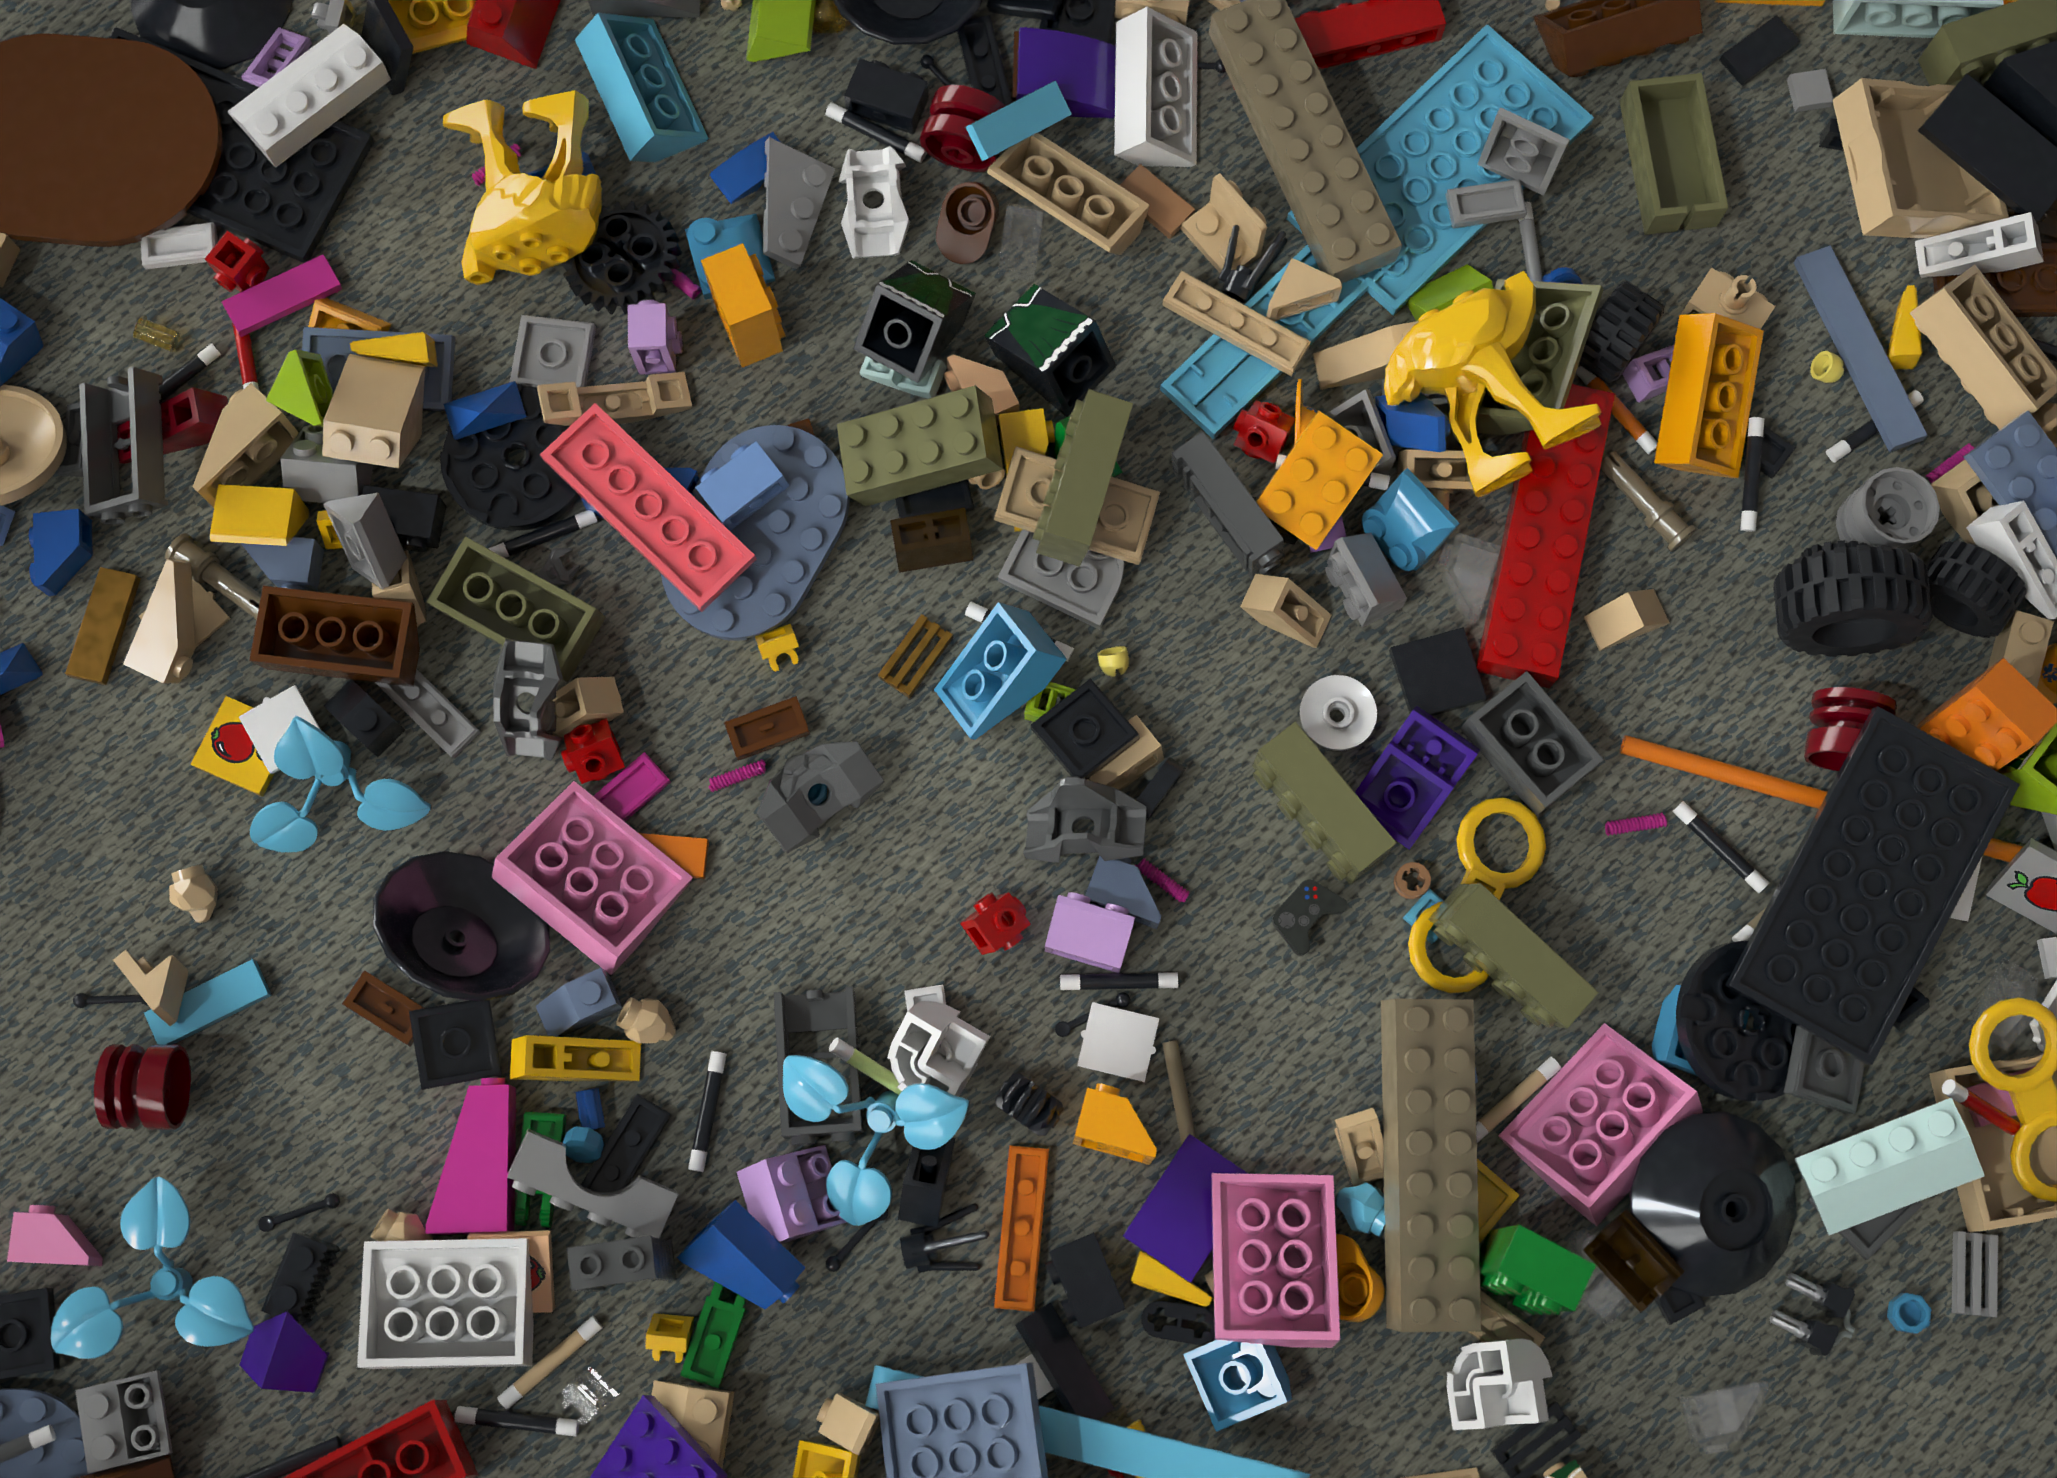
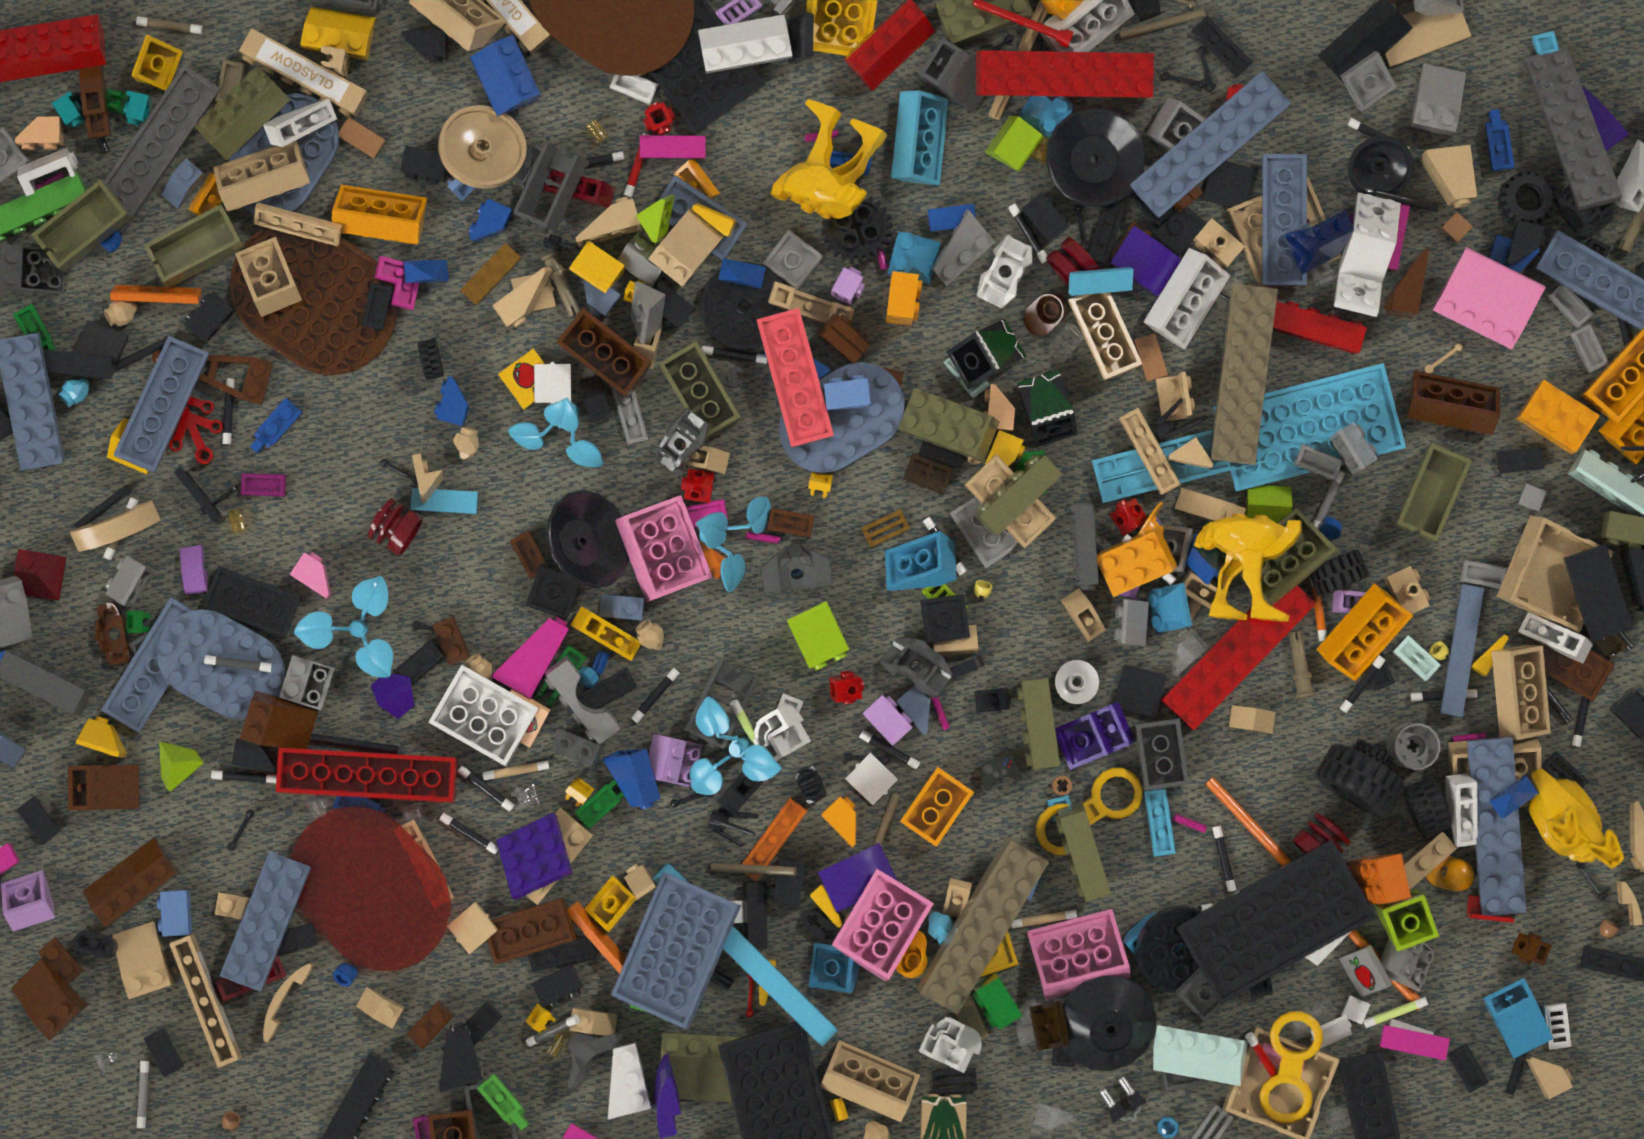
camera: 30 degrees right, 10 degrees up
none -> black tyre [417,338,444,380]
none -> reddish brown plate [432,616,471,665]
none -> blue slope [434,376,470,427]
none -> black plate [543,234,582,252]
none -> medium azure plant [696,496,771,592]
none -> dark tan bar [711,863,797,876]
none -> lime slope [787,601,849,671]
none -> reddish brown brick [818,314,871,364]
none -> light orange brick [900,767,974,847]
none -> black bracket [974,687,1011,713]
none -> medium azure tile [1144,788,1176,857]
none -> light aqua plate [1392,635,1441,681]
none -> light grey tile [1460,560,1508,589]

